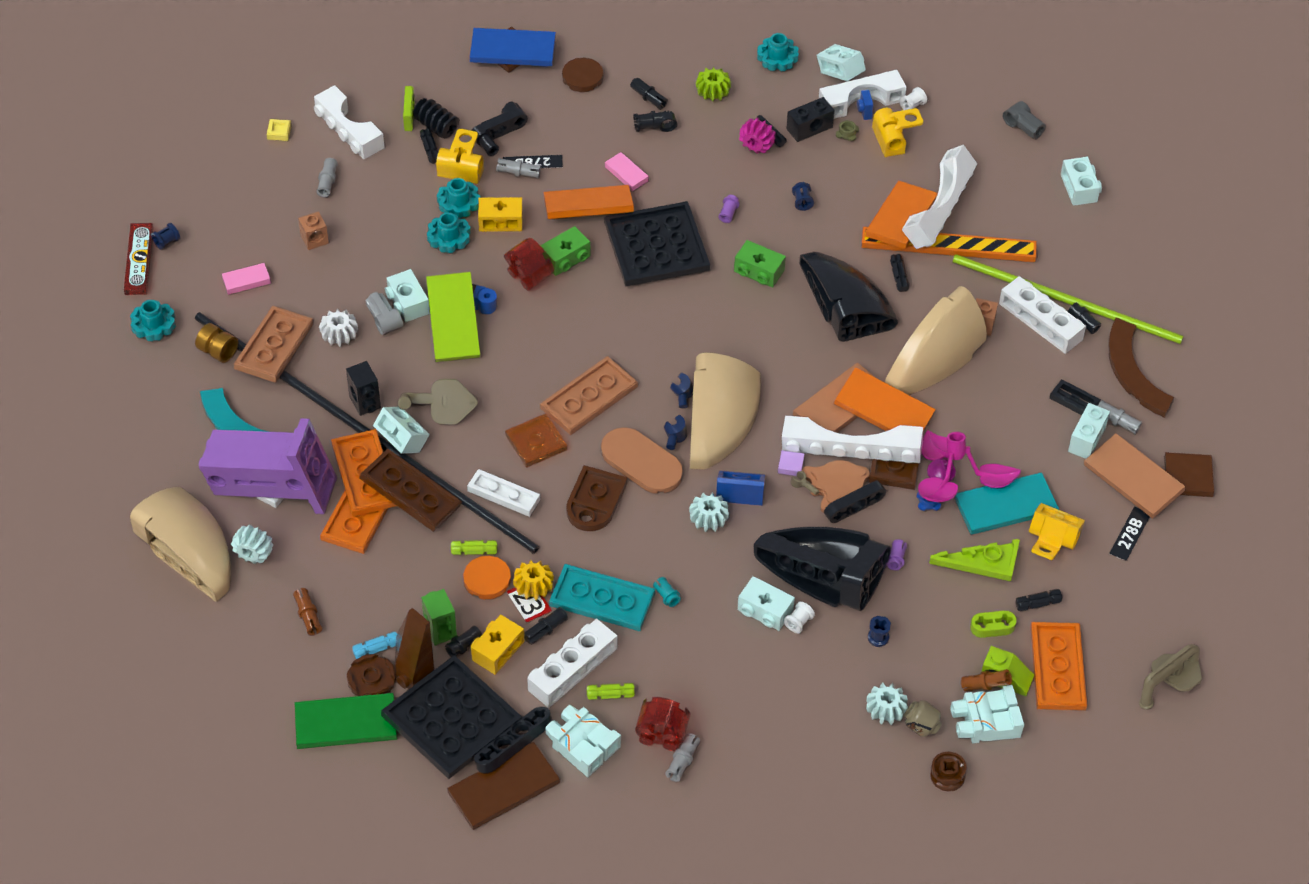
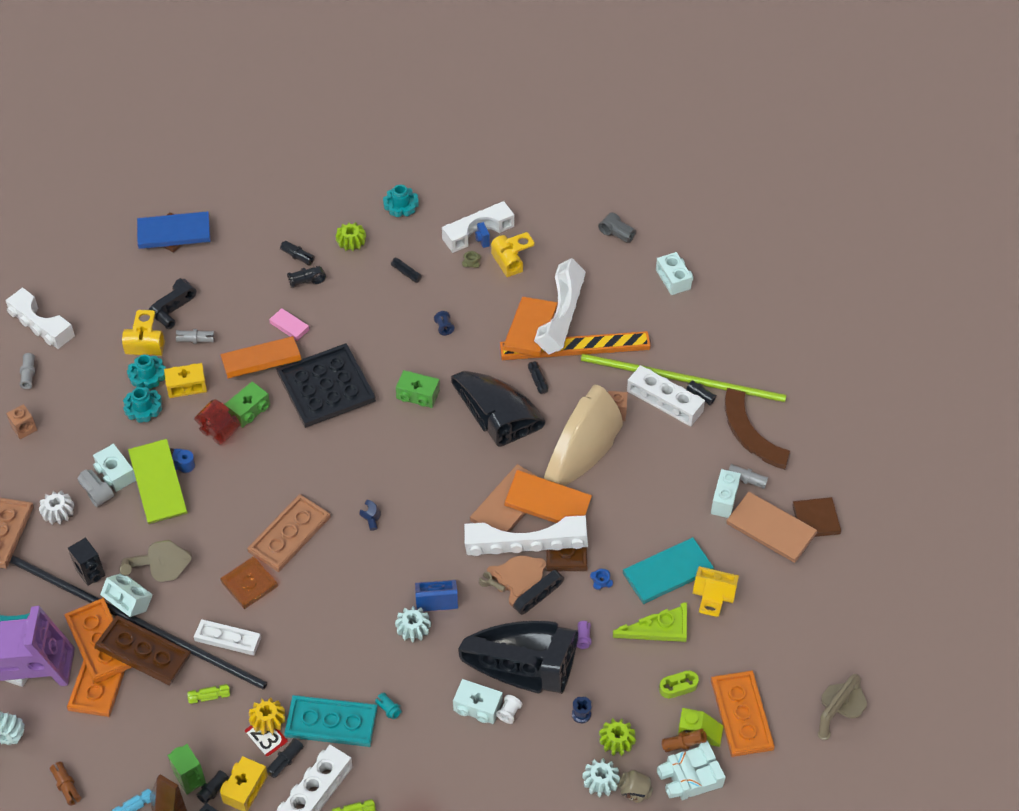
camera: 10 degrees left, 0 degrees up
lime tile [403,86,415,131] -> none
black piece [413,98,460,139] -> none
black axle [420,128,439,164] -> none
orange tile [463,556,511,600] -> none
black sticker [503,155,563,168] -> none
reddish brown tile [562,57,603,92] -> none
reddish brown tile [566,465,627,531] -> none
nougat tile [601,428,682,494] -> none
dark blue piece [664,415,687,450] -> none
tan panel [690,353,761,469] -> none
medium lavender pin [718,195,740,223] -> none
dark pink gear [739,118,776,154] -> none
lavender tile [778,450,804,476] -> none
black brick [786,97,835,142] -> none
light aqua brick [817,44,866,81] -> none
white bush [899,87,927,110] -> none
dark pink plant [918,430,1021,502] -> none
magenta hat [927,459,956,482] -> none
black axle [1015,589,1062,611] -> none
black tile [1049,379,1101,415] -> none
black sticker [1109,506,1150,561] -> none
none -> lime gear [599,718,636,756]

